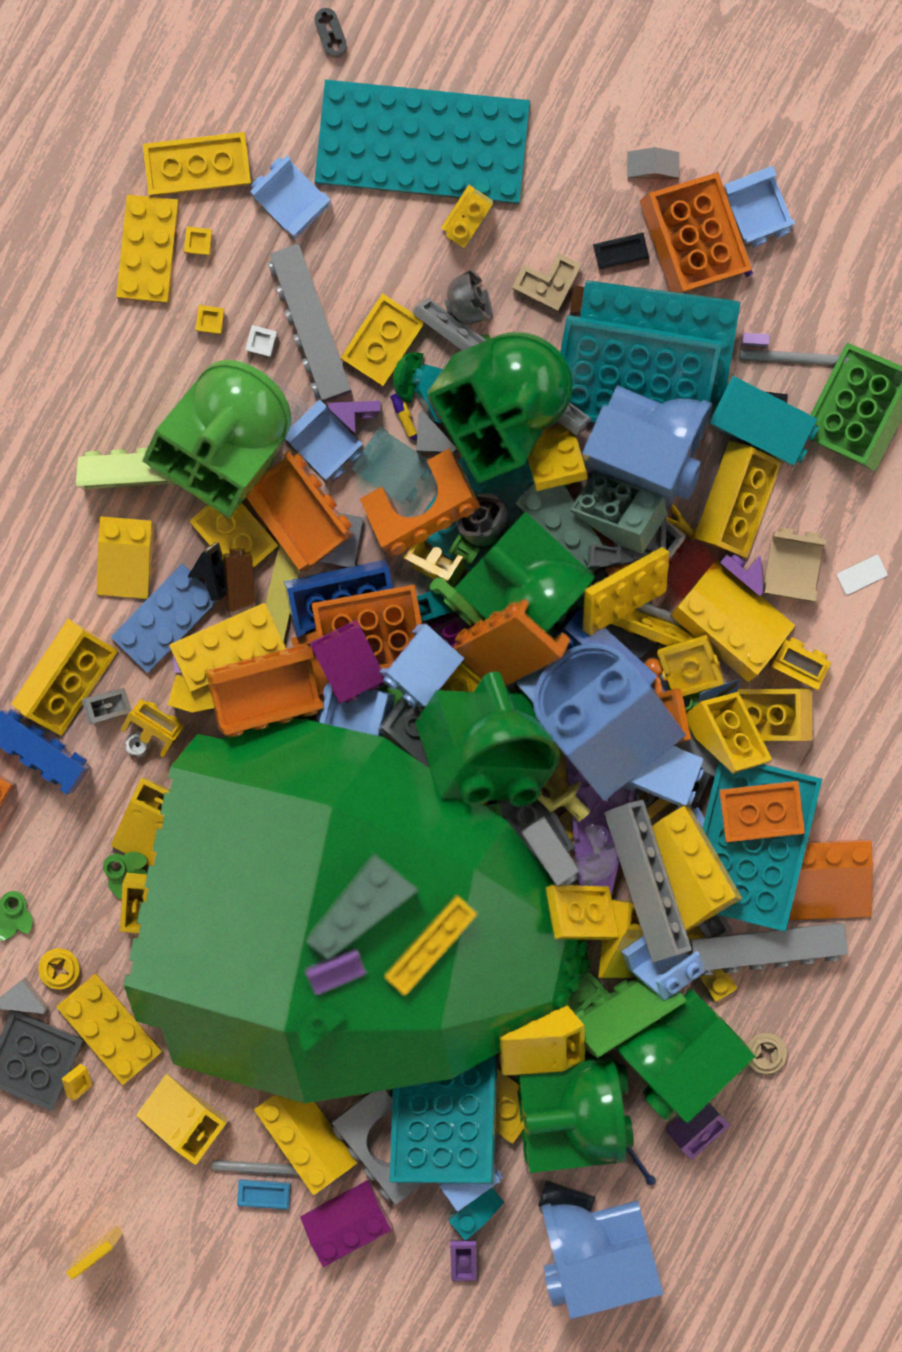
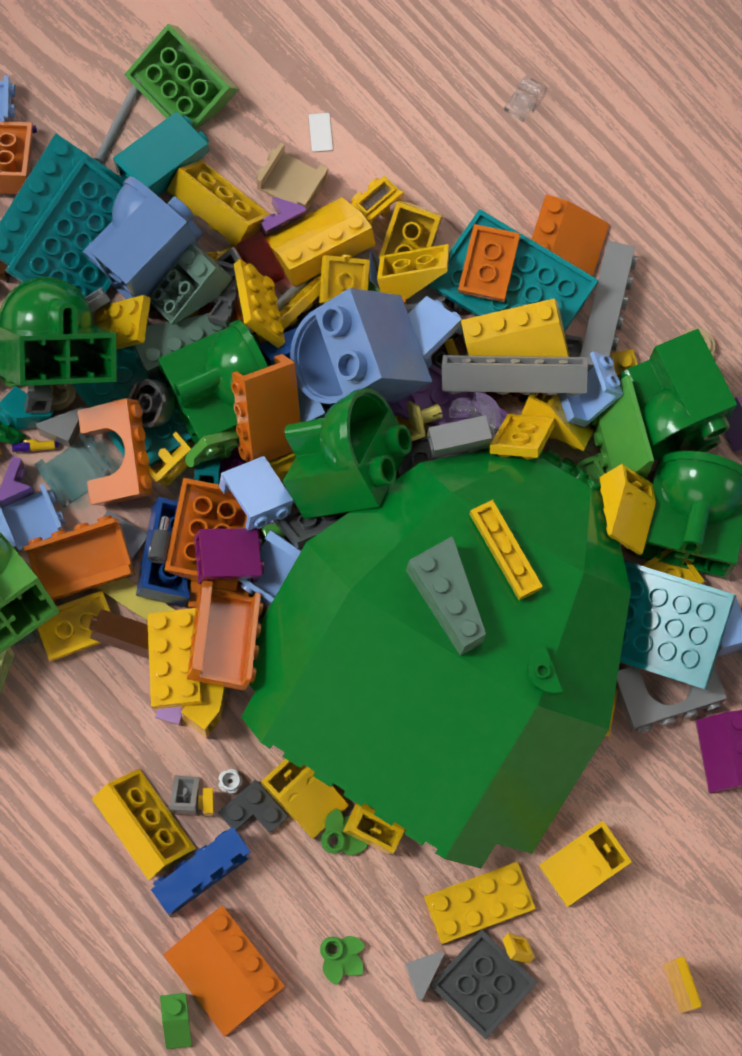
camera: 75 degrees left, 15 degrees down
yellow gear [38,948,80,989] -> none
yellow slope [97,516,155,599] -> none
medium blue plate [111,563,219,673] -> none
yellow window [120,699,184,758] -> none
black slope [188,543,226,601] -> none
light grey piece [212,1160,341,1178] -> none
dark azure tile [237,1179,291,1209] -> none
yellow slope [254,1095,358,1195] -> none
medium lavender panel [305,947,366,995] -> none
bright green bush [448,533,482,566] -> none
lavender tile [741,333,770,348] -> none
none -> dark grey piece [148,516,171,564]
none -> yellow plate [198,788,214,817]
none -> dark grey plate [218,779,288,834]

